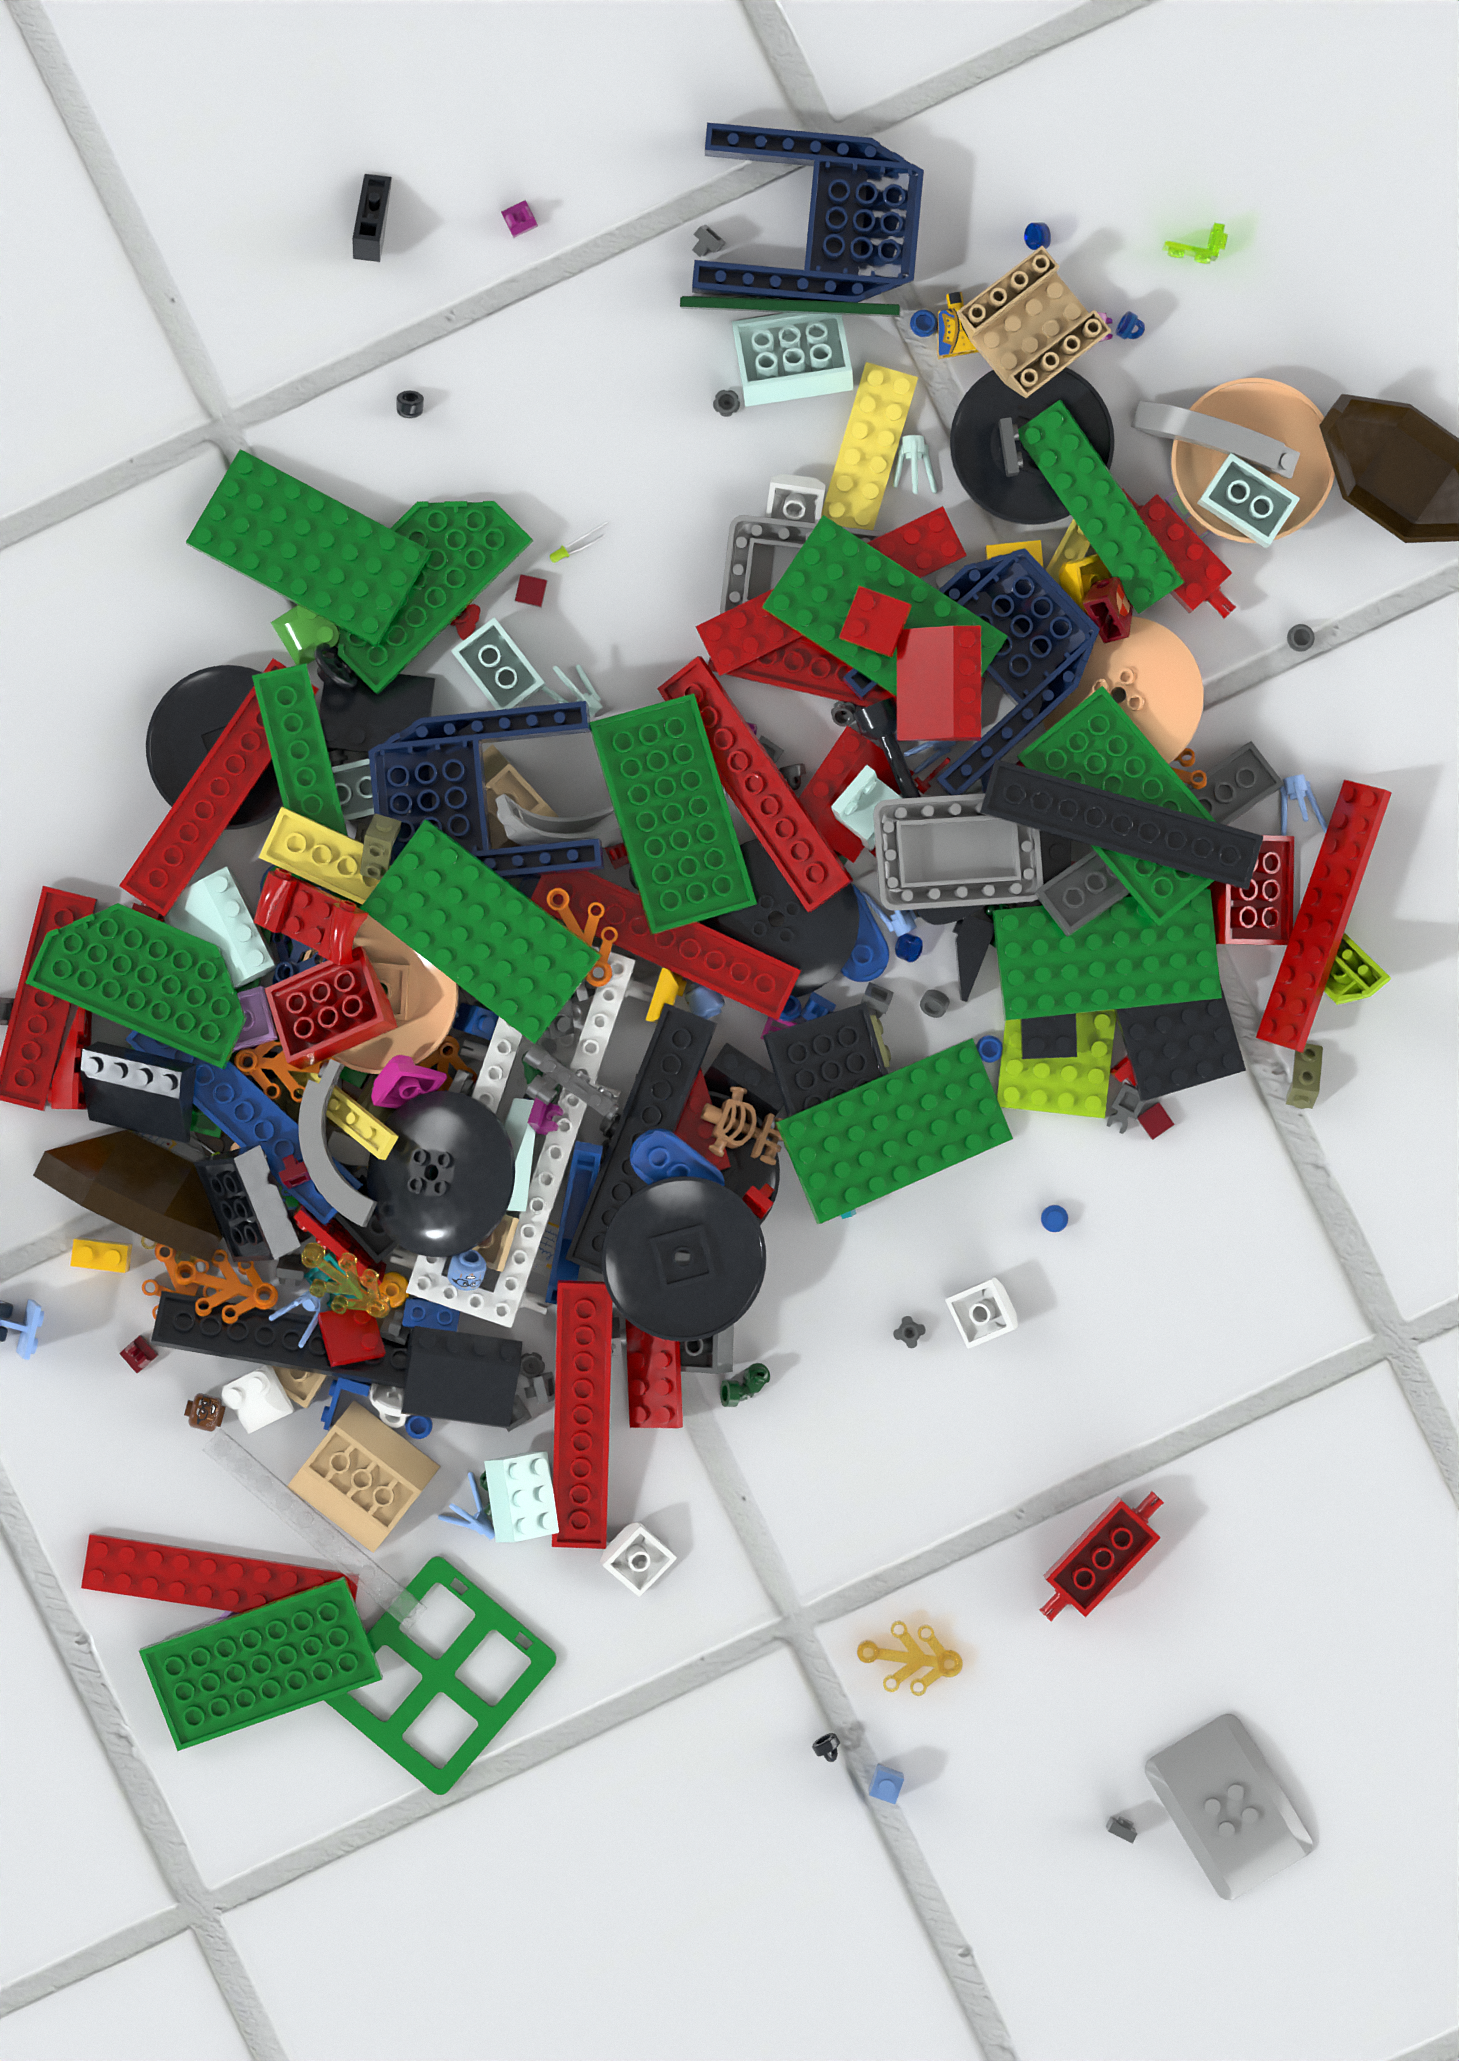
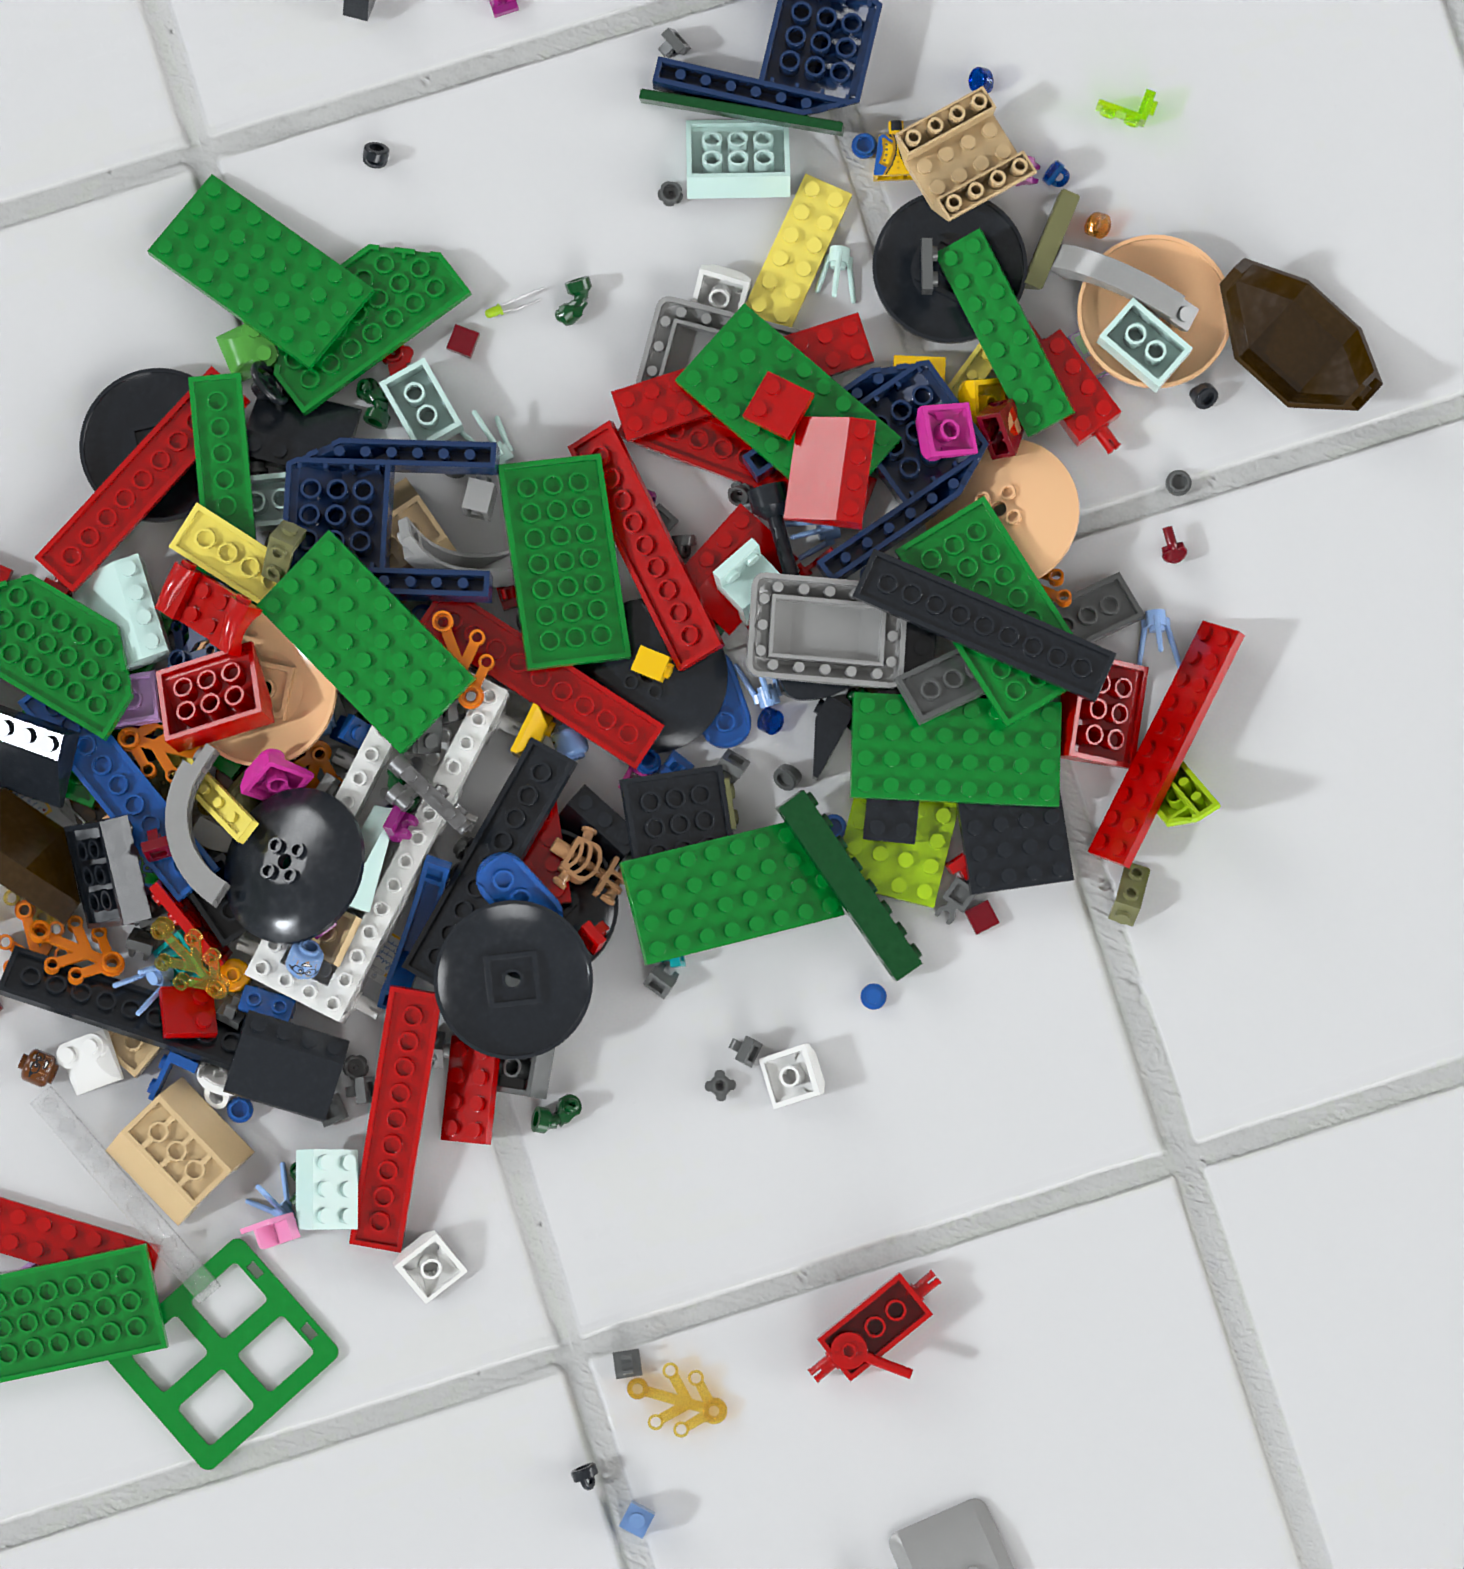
camera: 10 degrees right, 5 degrees down
none -> bright pink panel [240,1212,301,1250]
none -> dark green arm [356,378,391,429]
none -> light grey brick [462,475,498,522]
none -> dark green arm [555,276,592,326]
none -> dark grey tile [613,1349,643,1379]
none -> yellow brick [631,645,674,683]
none -> dark grey tile [643,962,679,999]
none -> dark grey tile [728,1036,763,1068]
none -> dark green brick [775,790,923,981]
none -> red piece [830,1332,913,1379]
none -> dark pink slope [915,402,978,461]
none -> olive slope [1024,189,1080,290]
none -> clear orange tile [1084,212,1111,239]
none -> dark red plate [1161,526,1187,564]
none -> black tile [1189,382,1218,409]

